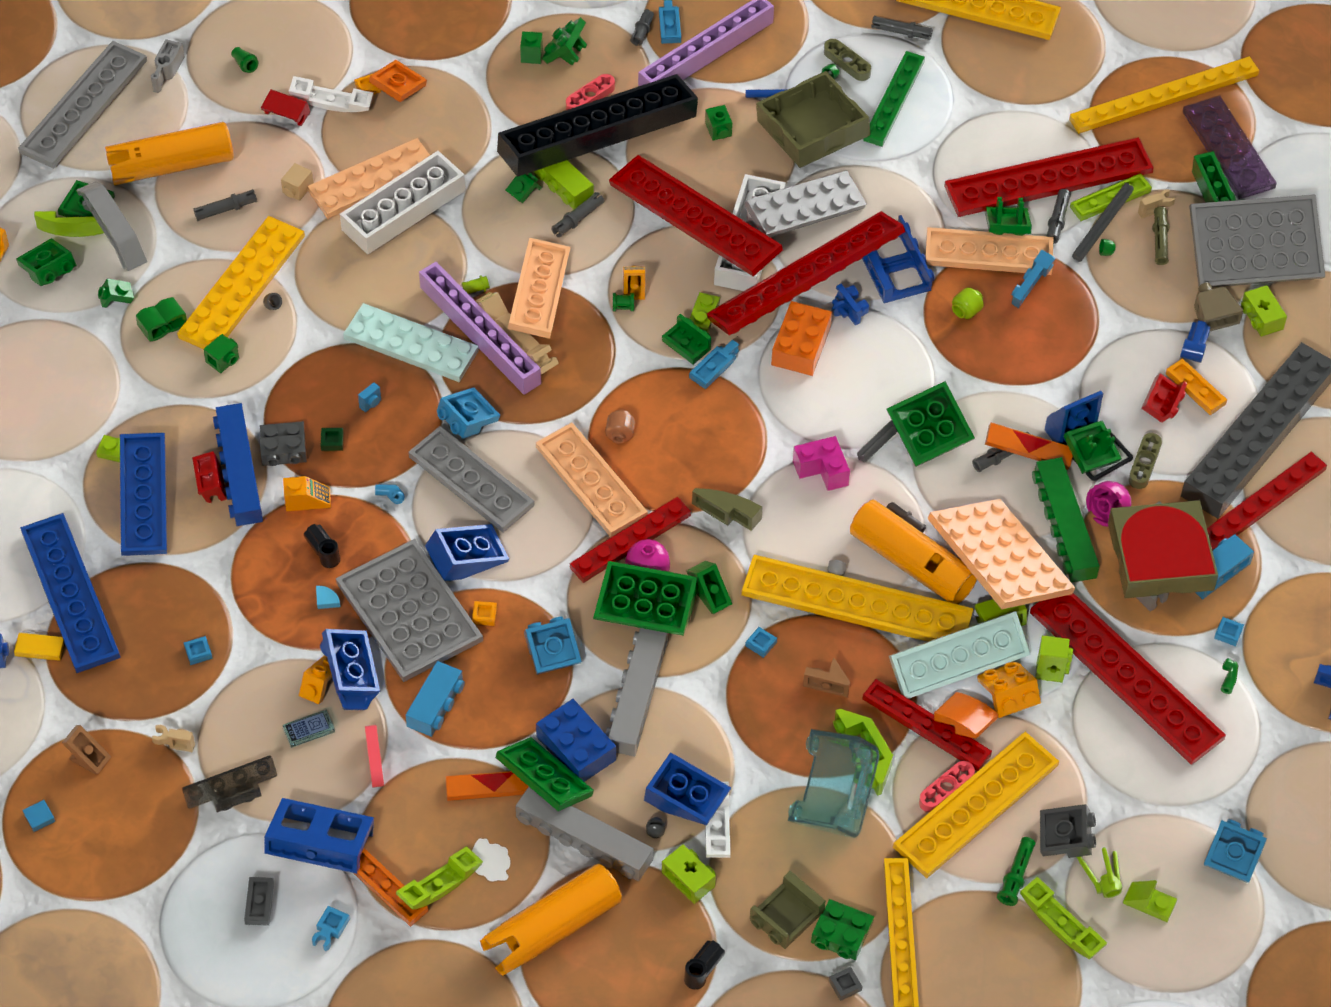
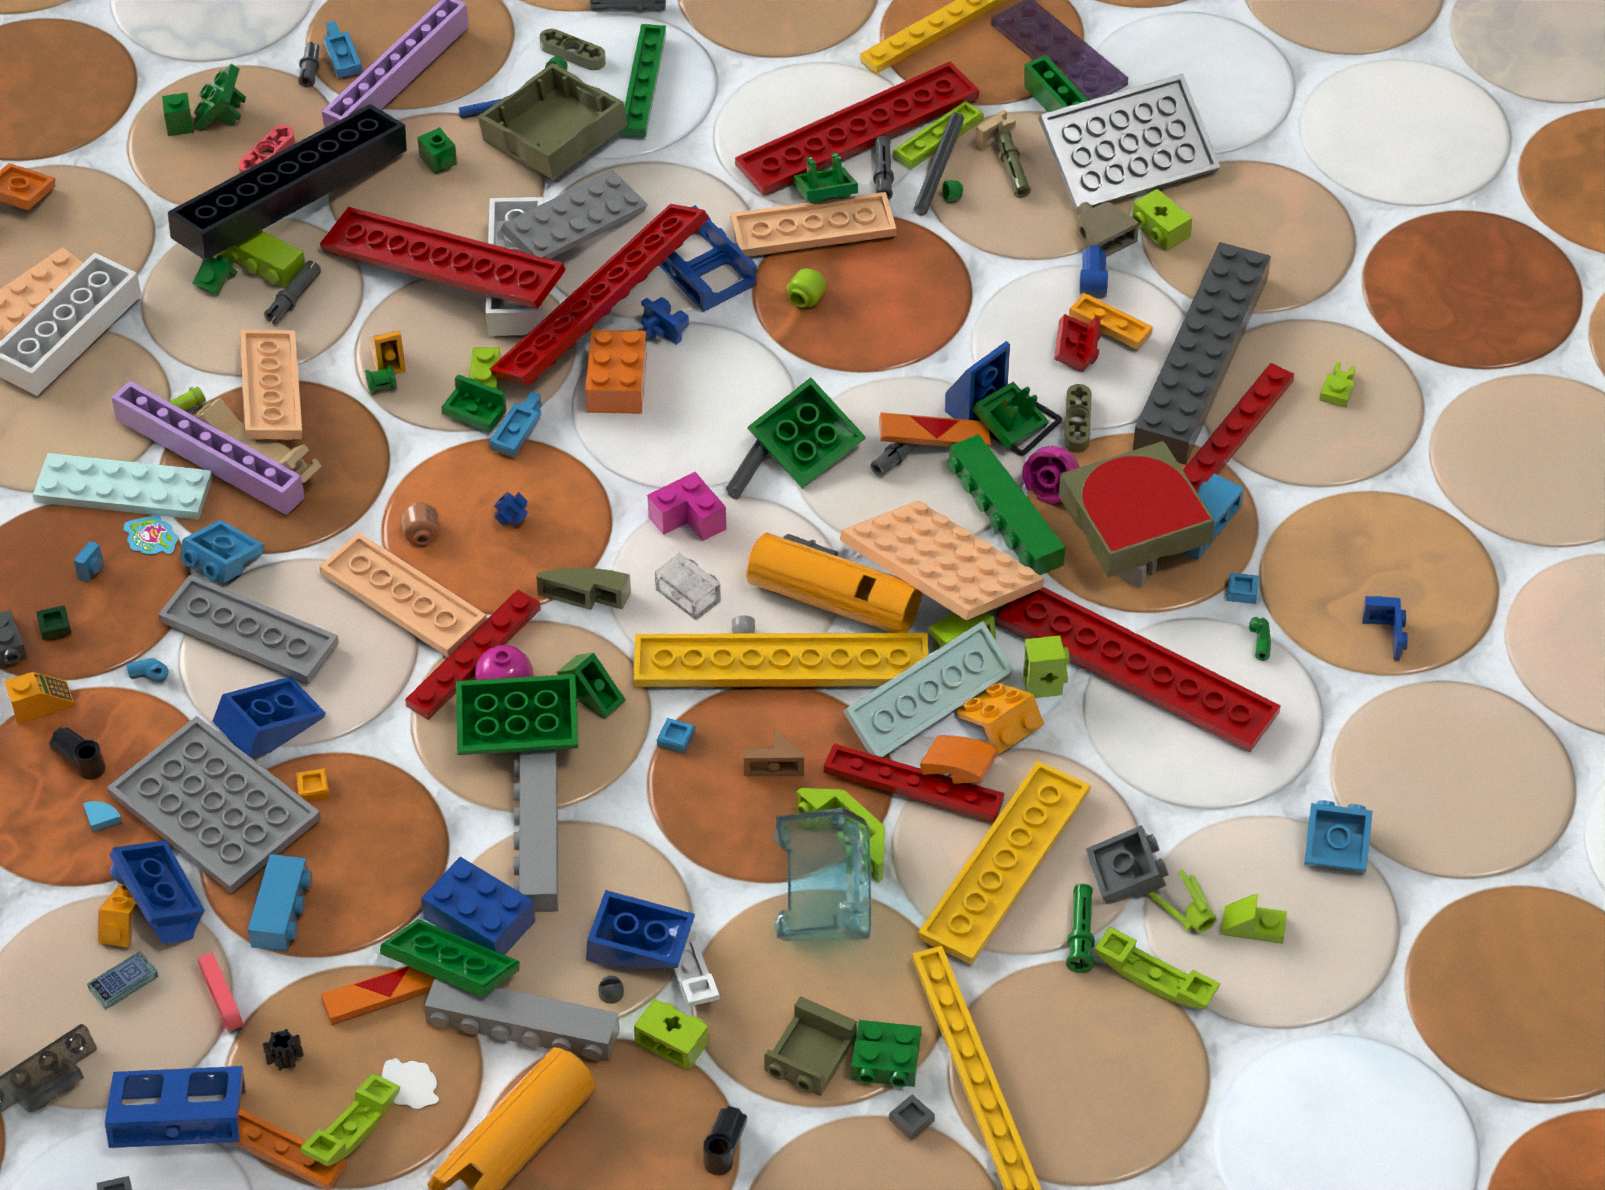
camera: 15 degrees left, 5 degrees down
dark azure plate [524,617,582,675] -> none
coral beam [919,761,975,812] -> none
dark azure plate [1011,250,1056,308] -> none
none -> sticker [123,515,178,554]
none -> black gear [263,1029,304,1071]
none -> blue gear [494,492,529,527]
none -> clear brick [655,552,721,621]

